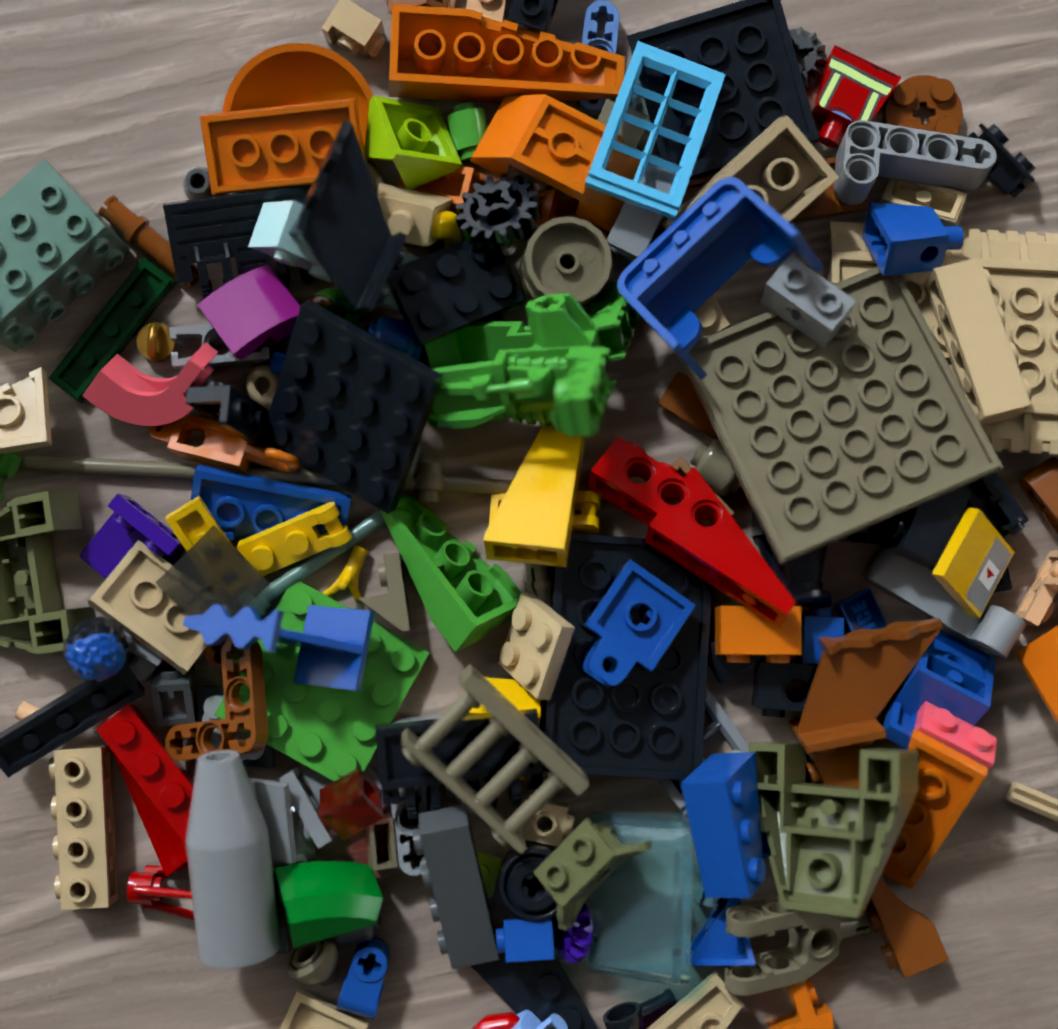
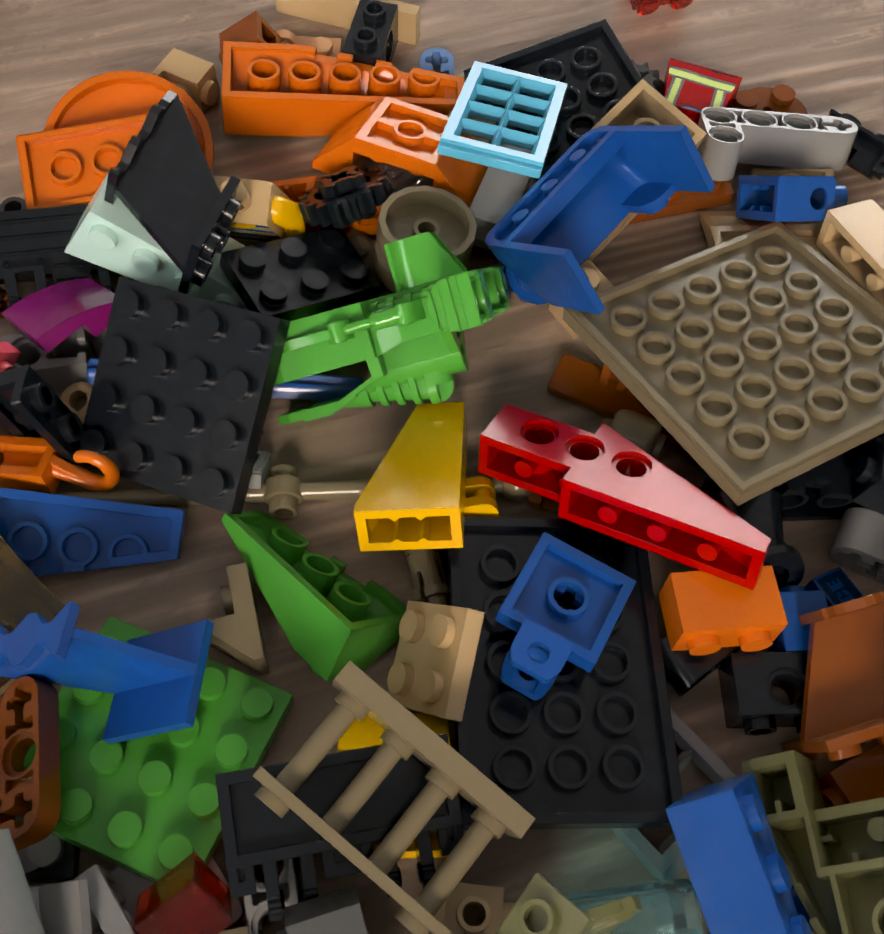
camera: 10 degrees left, 25 degrees down
yellow plate [236,502,352,579] -> none
sand green piece [236,509,386,618] -> none
yellow bar [323,545,368,601] -> none
lime slope [364,95,462,190] -> none
bright green brick [447,102,488,163] -> none
light grey brick [760,255,856,349] -> none

